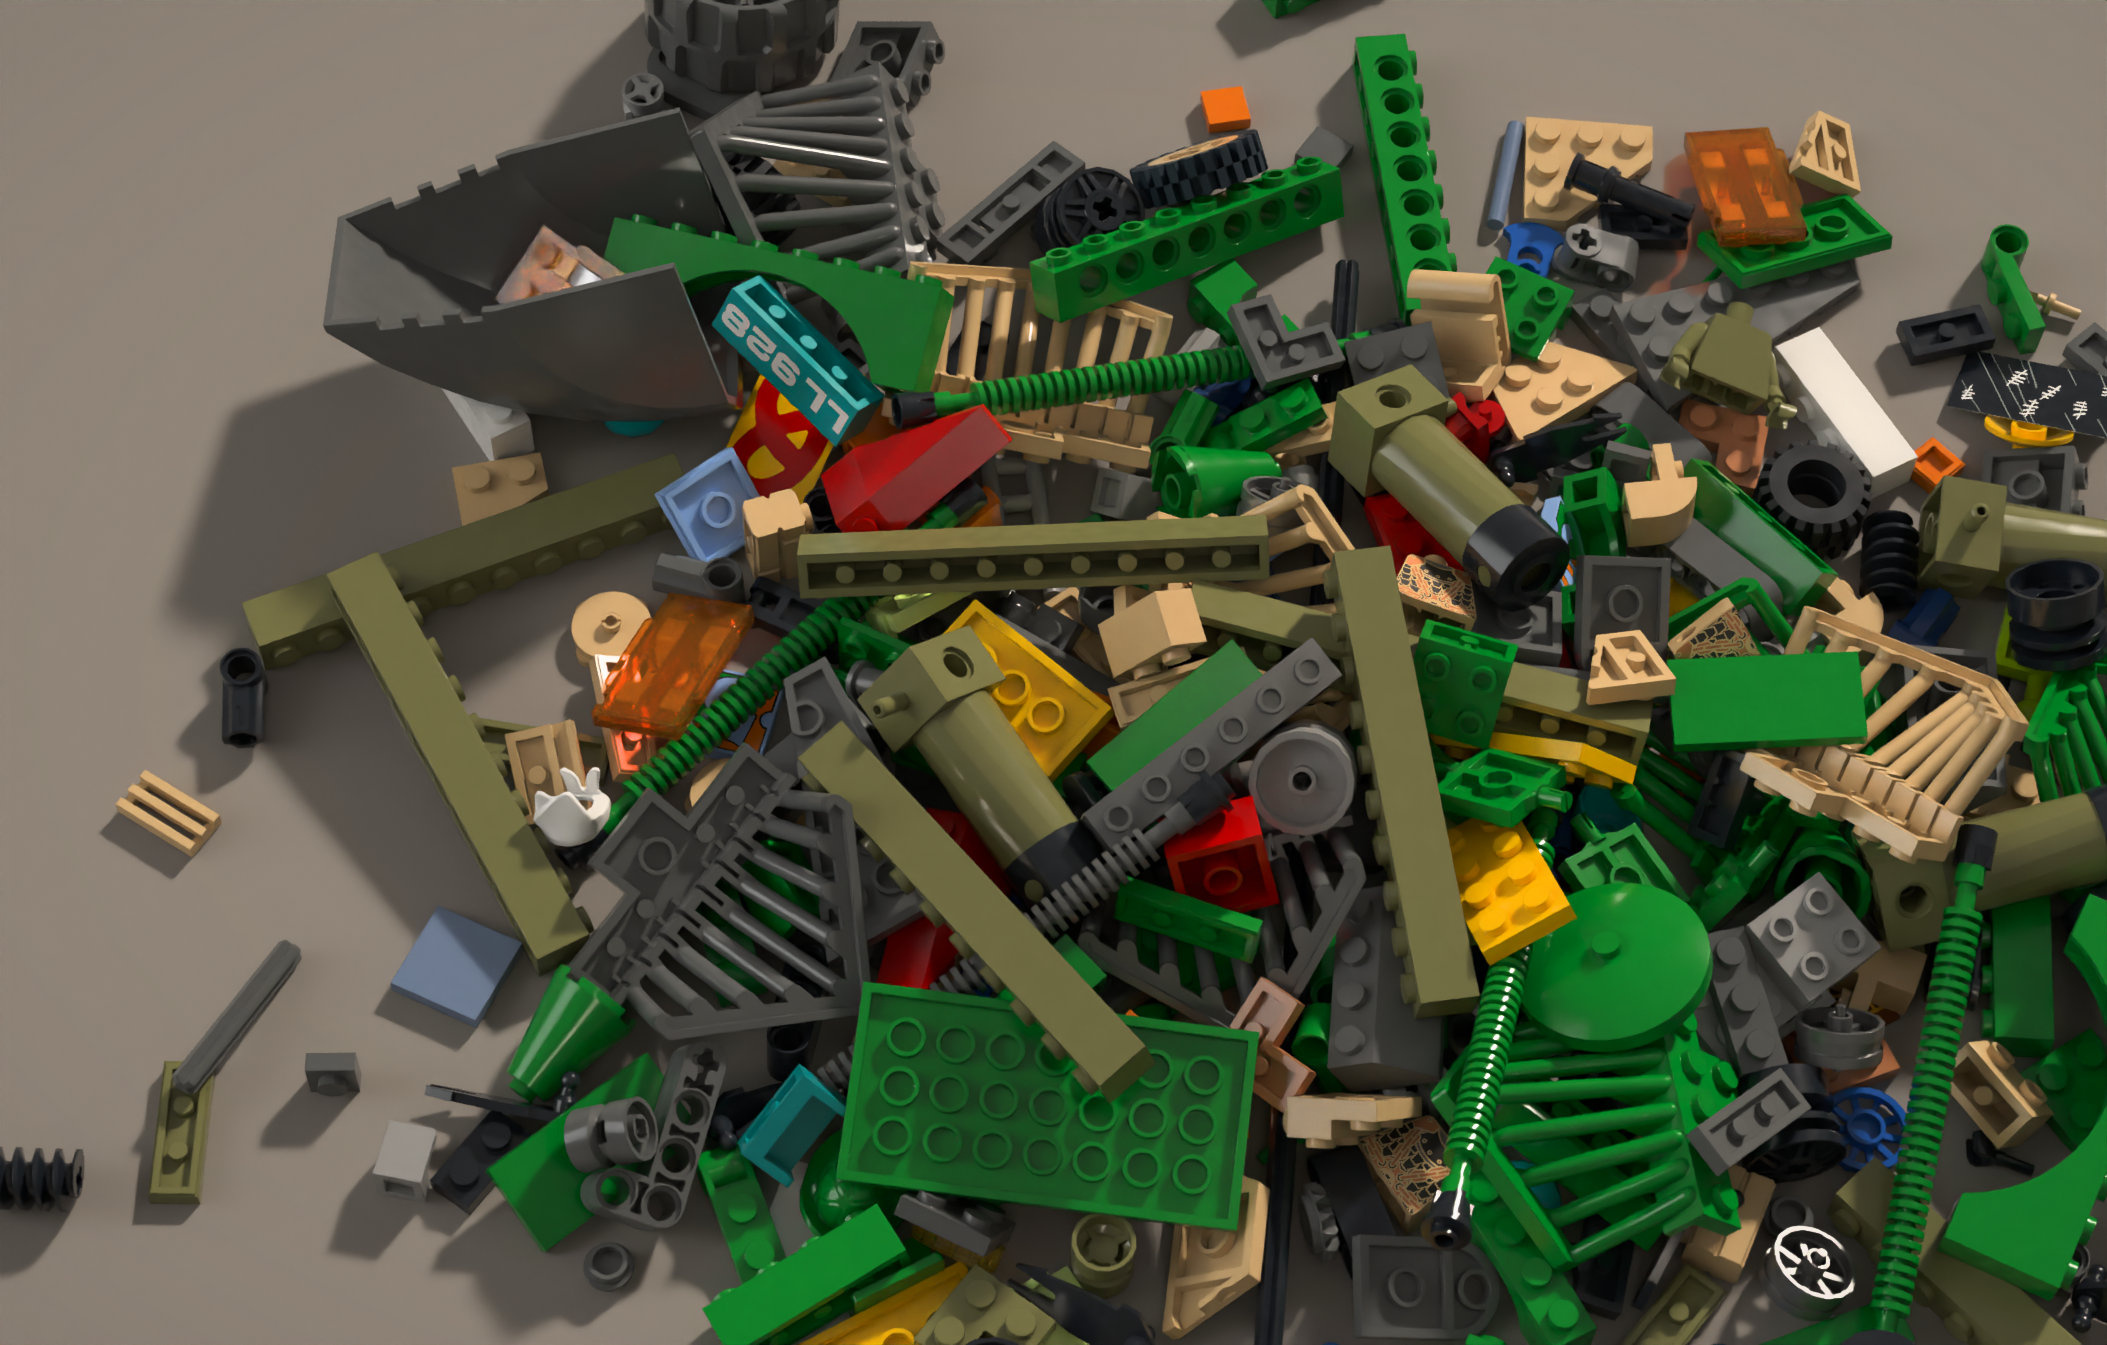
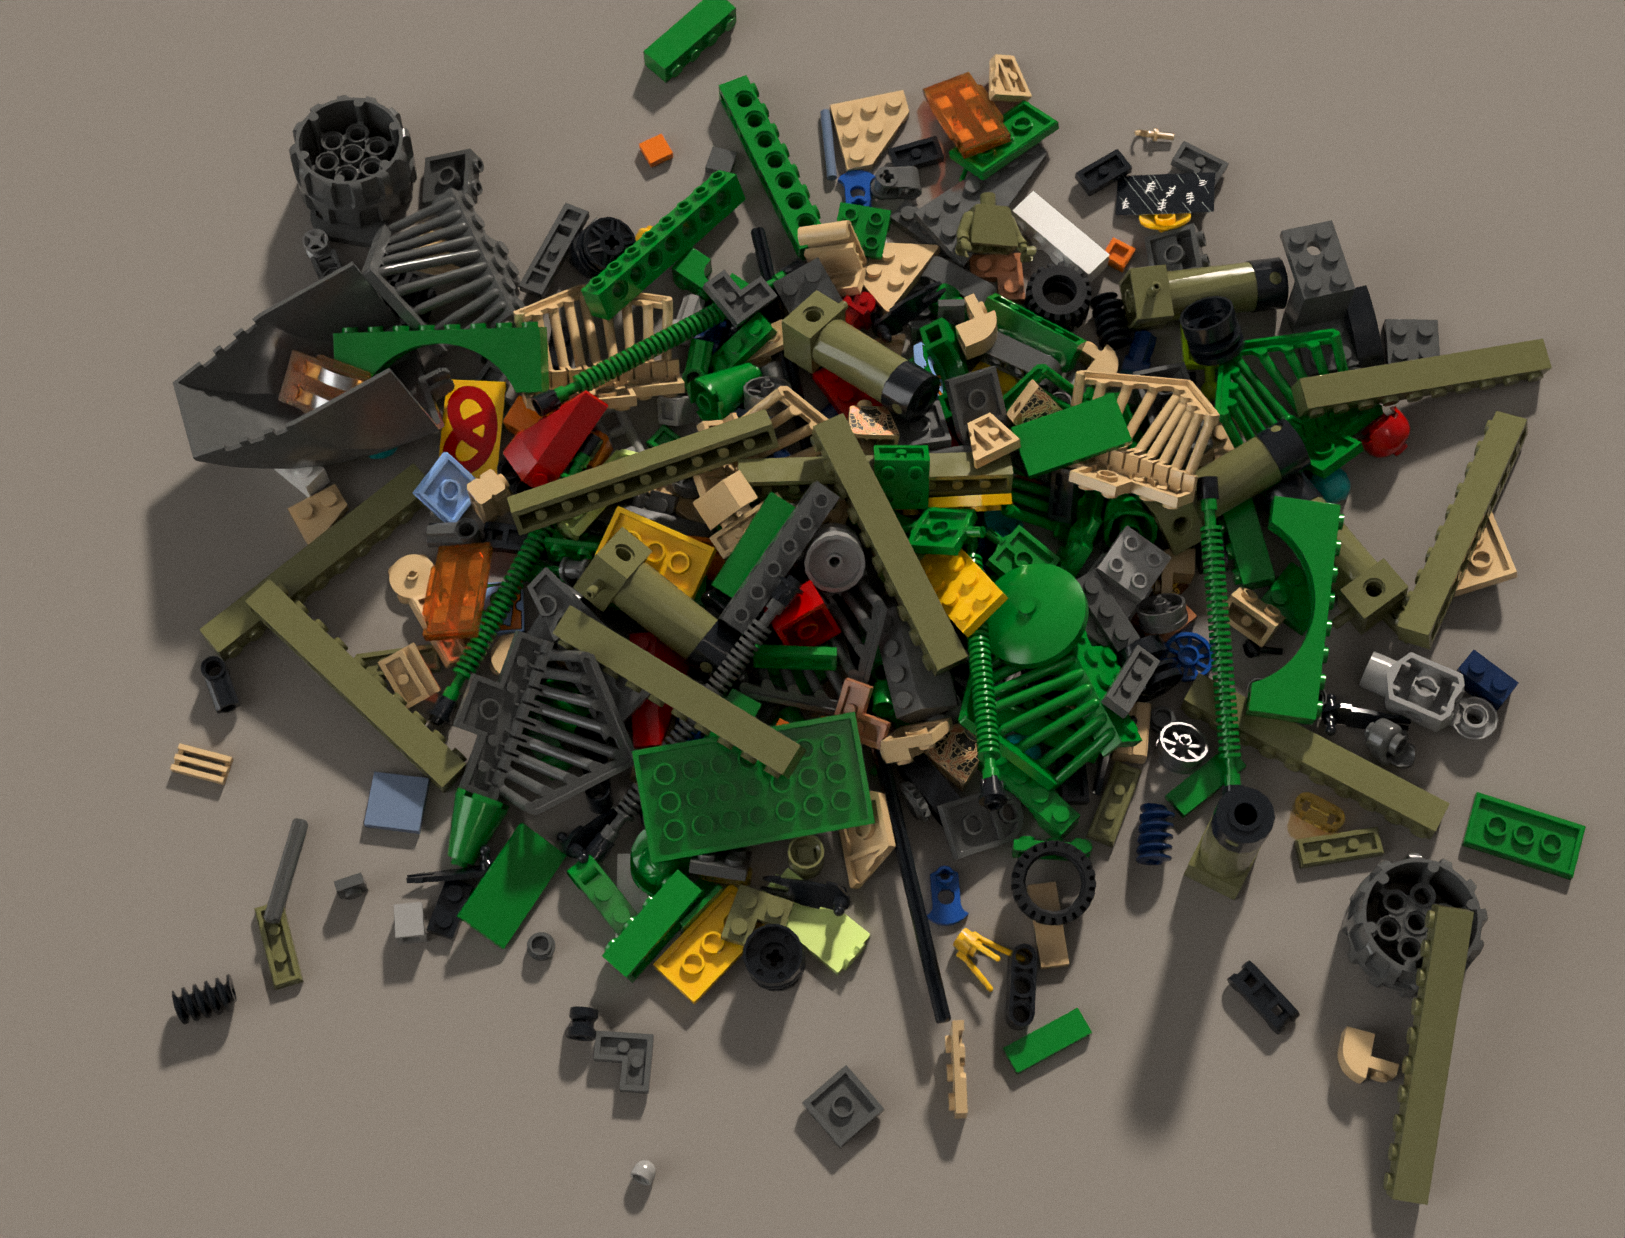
camera: 15 degrees left, 10 degrees up
white piece [533,767,611,847] -> none
dark grey wheel [564,1096,658,1173] -> none
dark grey beam [580,1040,727,1231] -> none
teal brick [712,275,885,447] -> none
teal panel [738,1064,847,1188] -> none
black wheel [1129,129,1269,209] -> none
black pin [1564,152,1696,231] -> none
green plate [1981,224,2046,355] -> none

